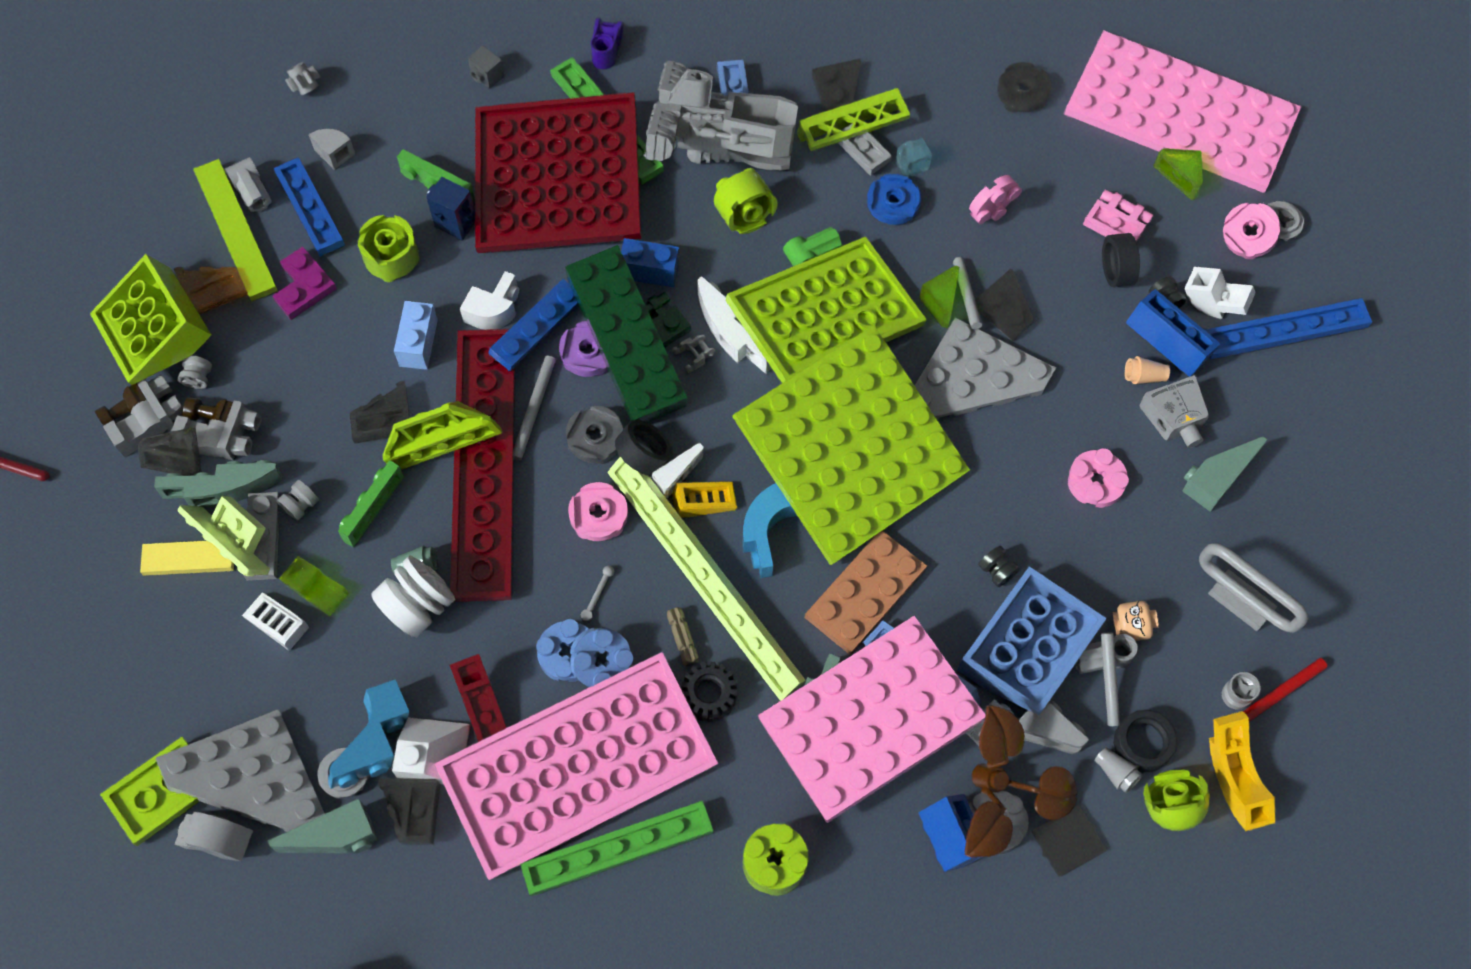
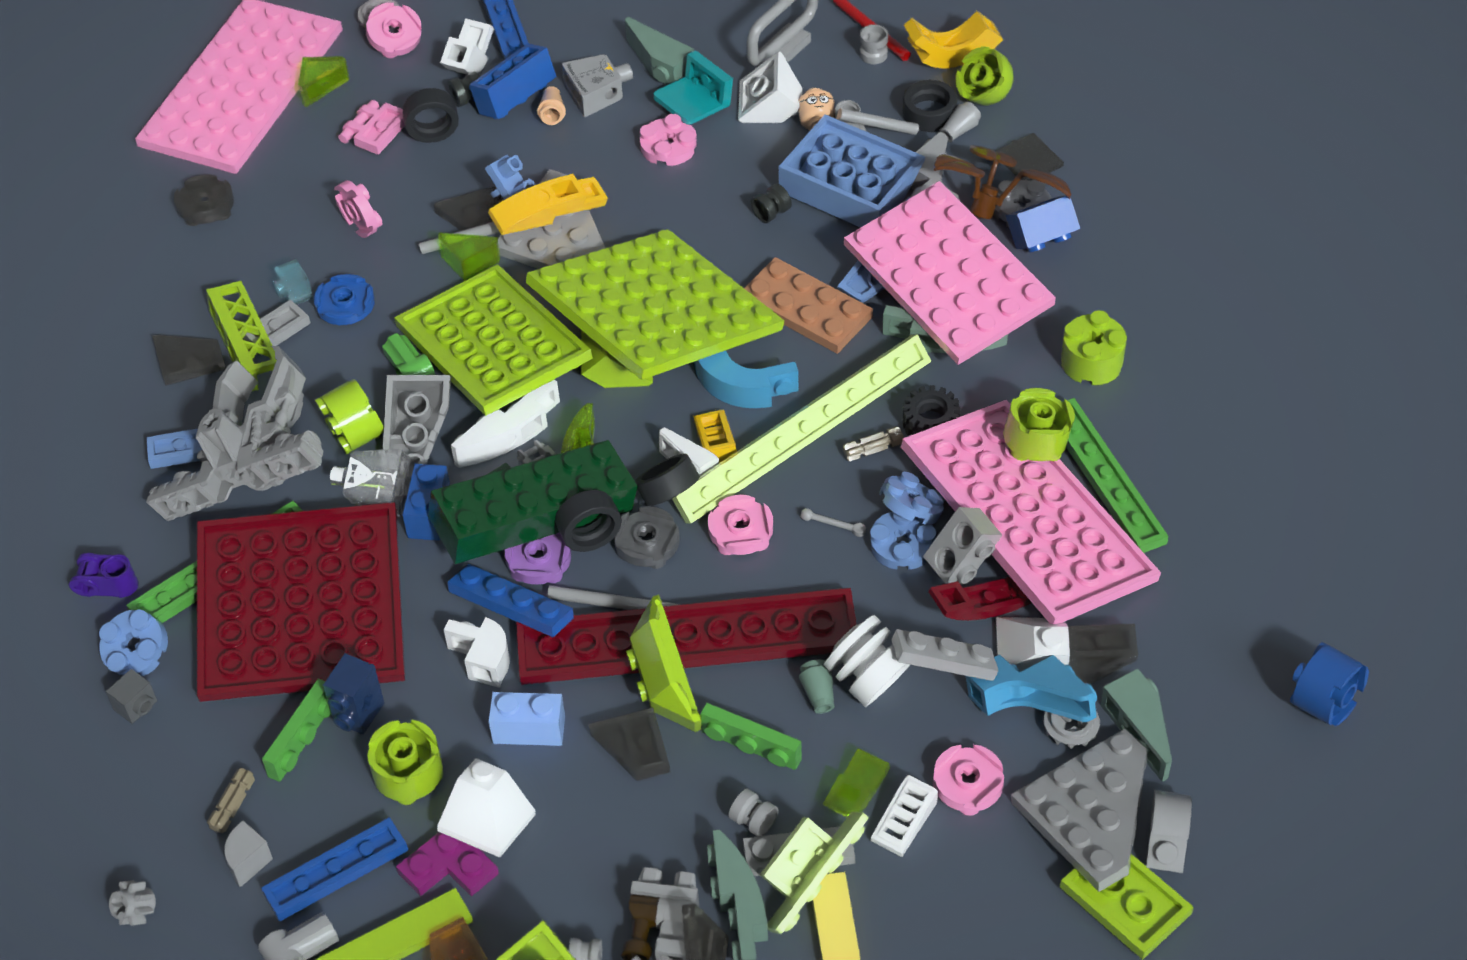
camera: 90 degrees left, 15 degrees down
none -> medium blue plate [99,609,168,677]
none -> dark tan axle [207,768,255,833]
none -> clear torso [330,449,411,517]
none -> light grey wedge [380,375,451,498]
none -> white slope [437,758,535,857]
none -> medium blue hips [485,154,536,200]
none -> yellow slope [488,174,608,235]
none -> black tyre [555,490,622,552]
none -> clear neon green slope [561,403,595,453]
none -> teal bracket [653,50,733,125]
none -> white slope [738,51,802,123]
none -> light grey plate [891,629,999,681]
none -> light grey brick [923,507,1003,584]
none -> bright pink plate [933,745,1004,816]
none -> lime brick [1003,388,1075,461]

